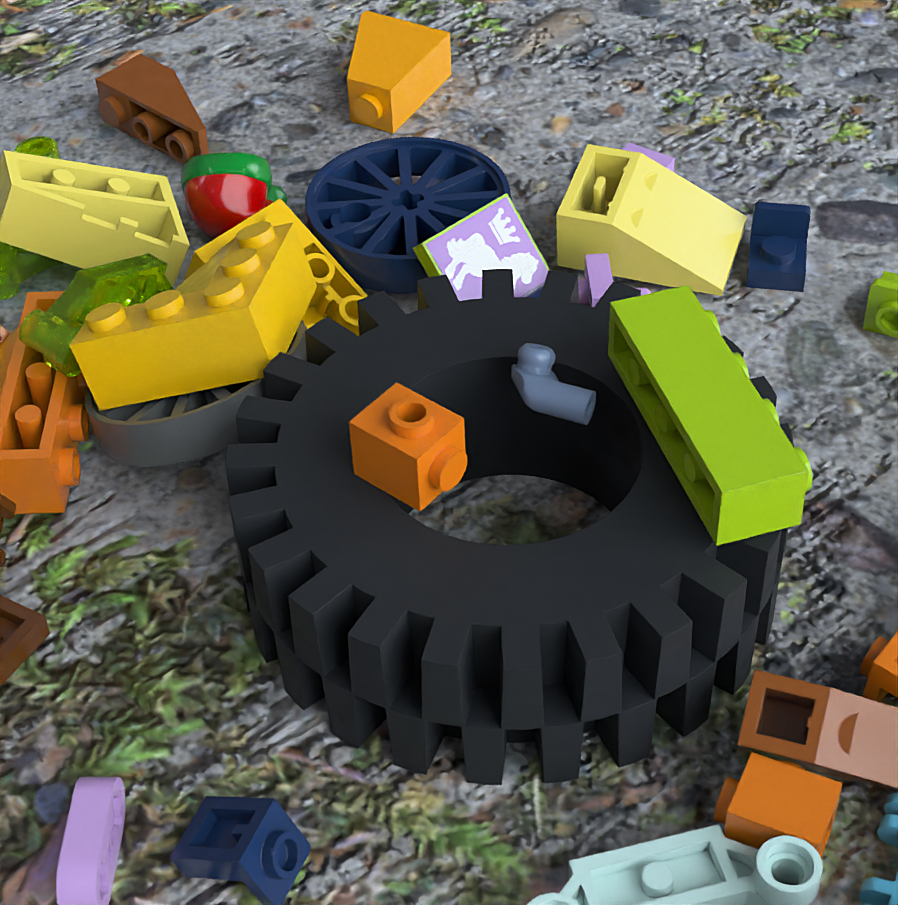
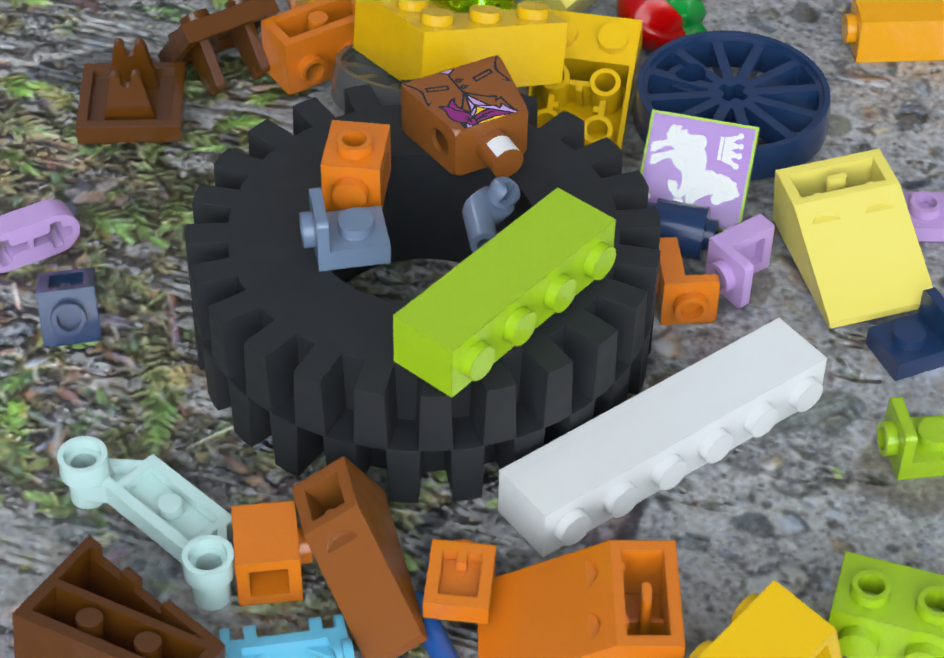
camera: 55 degrees right, 0 degrees up
none -> sand blue bracket [299,187,391,272]
none -> dark orange torso [401,55,528,177]
none -> white brick [498,318,827,557]

